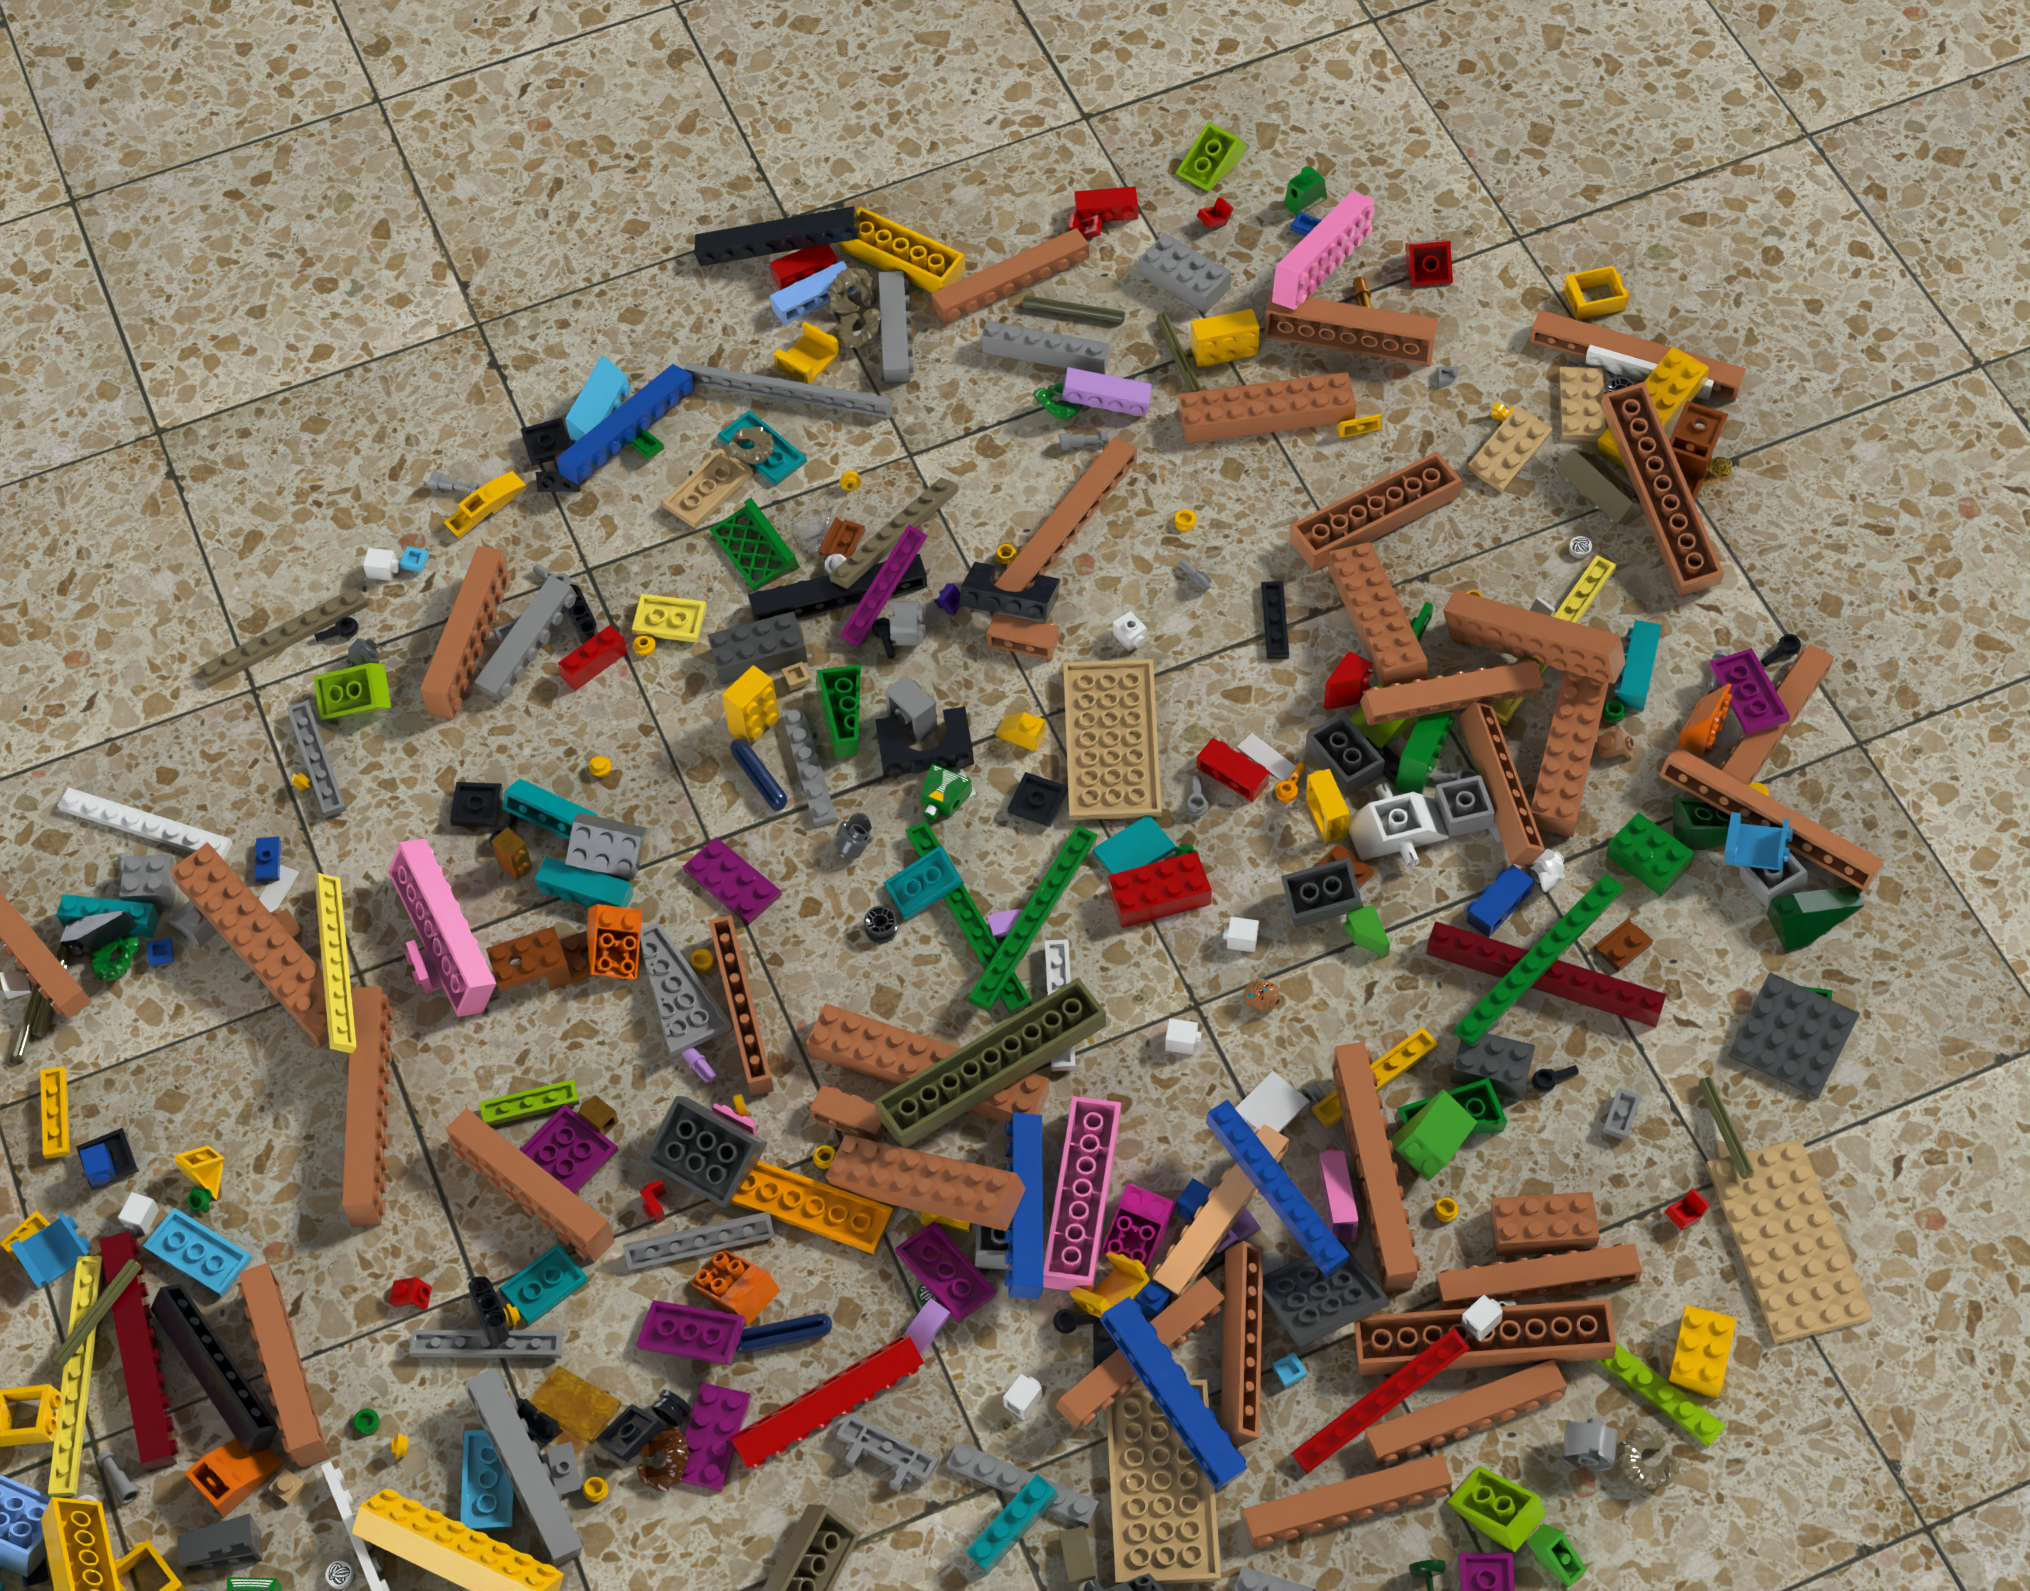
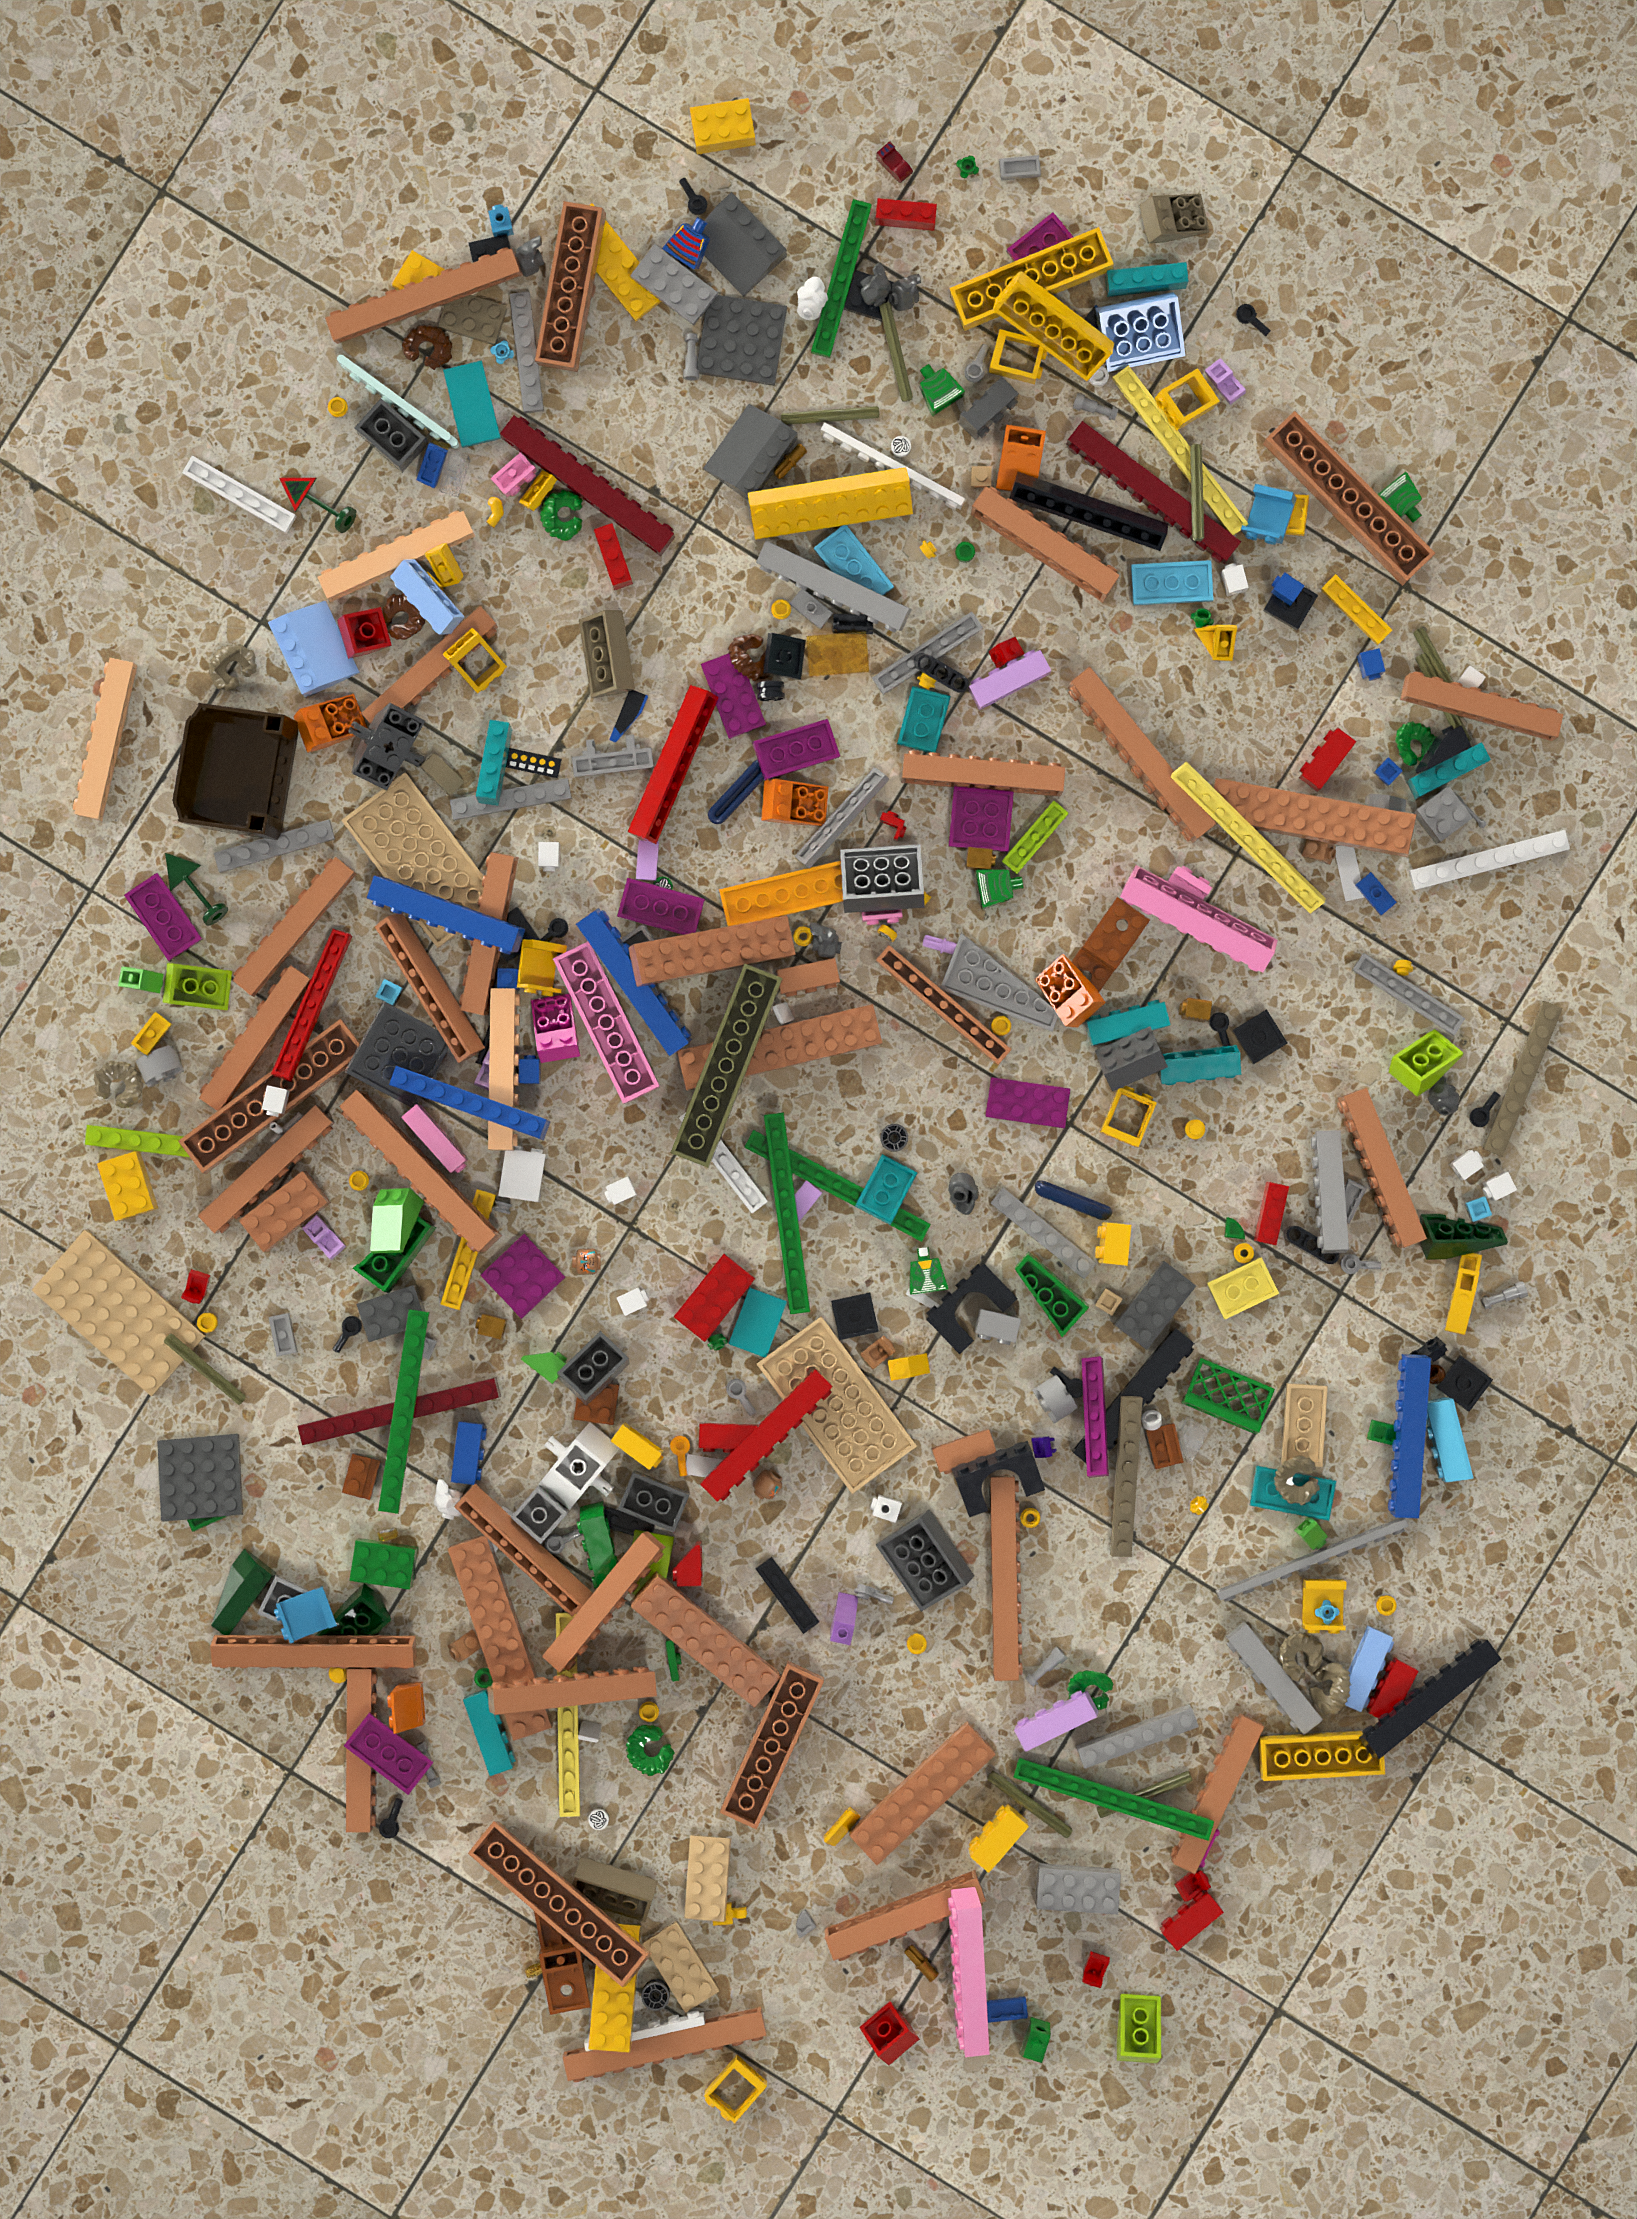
camera: 145 degrees right, 30 degrees up
none -> yellow plate [131,1012,173,1056]
none -> yellow tile [197,1312,218,1333]
none -> lavender slope [302,1215,346,1260]
none -> clear yellow tile [377,1528,398,1541]
none -> pearl gold brick [475,1314,508,1340]
none -> magenta plate [480,1234,566,1319]
none -> black sticker [506,748,562,778]
none -> black sticker [609,690,648,742]
none -> green piece [626,1725,675,1776]
none -> red brick [700,1369,833,1502]
none -> medium nougat head [753,1469,782,1500]
none -> dark grey head [809,922,842,959]
none -> medium lavender slope [830,1592,858,1645]
none -> medium nougat bracket [860,1336,896,1370]
none -> dark grey slope [876,1509,974,1612]
none -> lavender brick [968,650,1051,710]
none -> green torso [975,870,1024,909]
none -> green plate [1013,1757,1214,1841]
none -> yellow window [1100,1086,1157,1148]
none -> green tile [1224,1217,1245,1239]
none -> bright green slope [1294,1517,1328,1550]
none -> red brick [1299,727,1357,792]
none -> medium azure plate [1315,1600,1339,1624]
none -> blue brick [1357,648,1385,681]
none -> yellow plate [1376,1595,1397,1616]
none -> dark green wedge [1420,1214,1508,1260]
none -> white brick [1449,1150,1484,1180]

